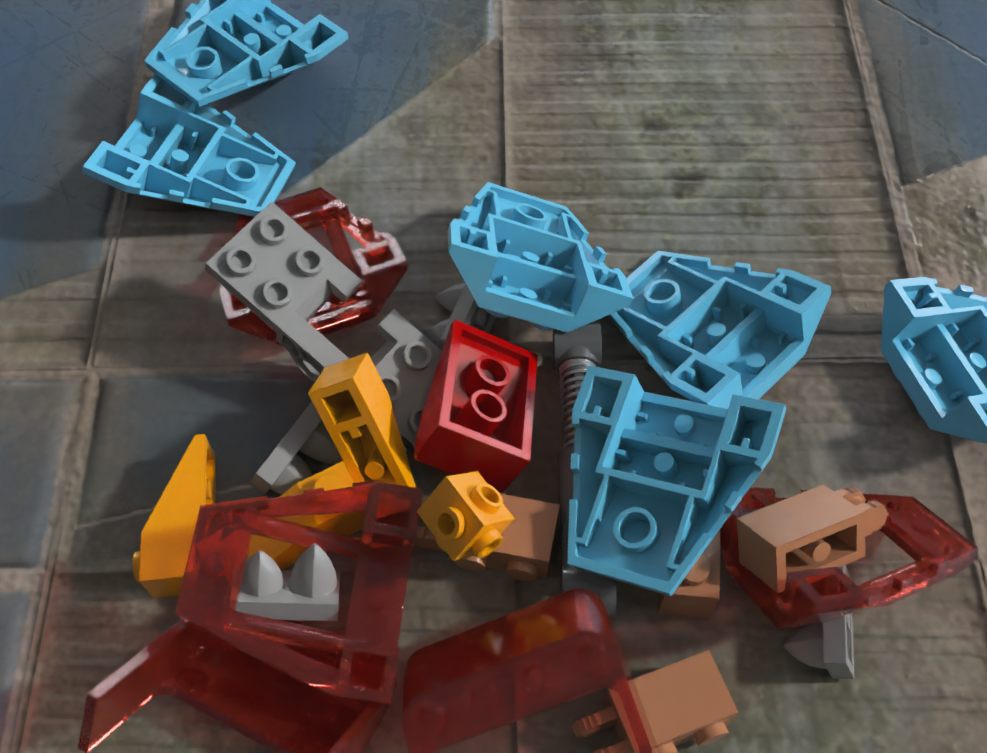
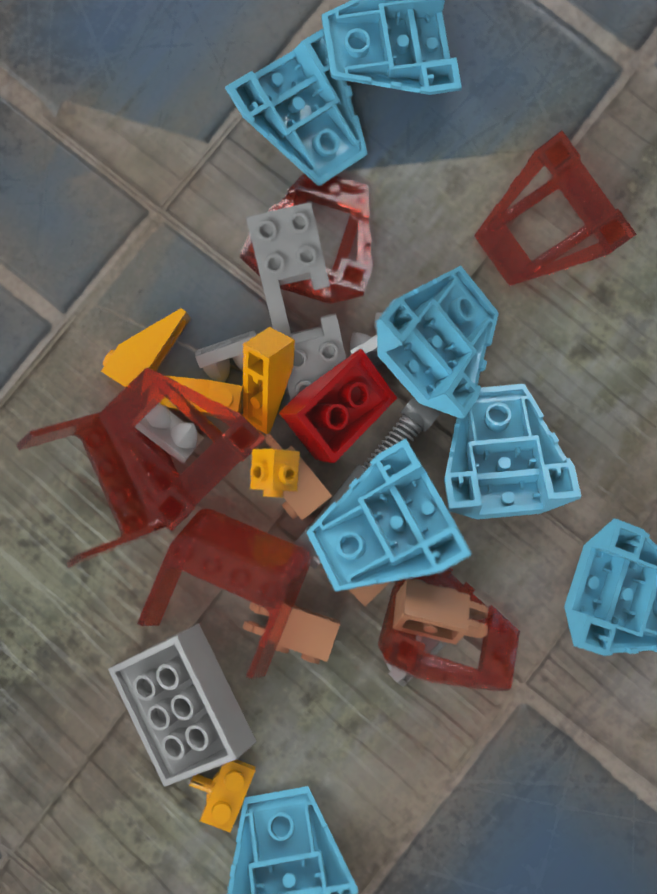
camera: 35 degrees right, 25 degrees up
none -> clear red windscreen [474,130,637,287]

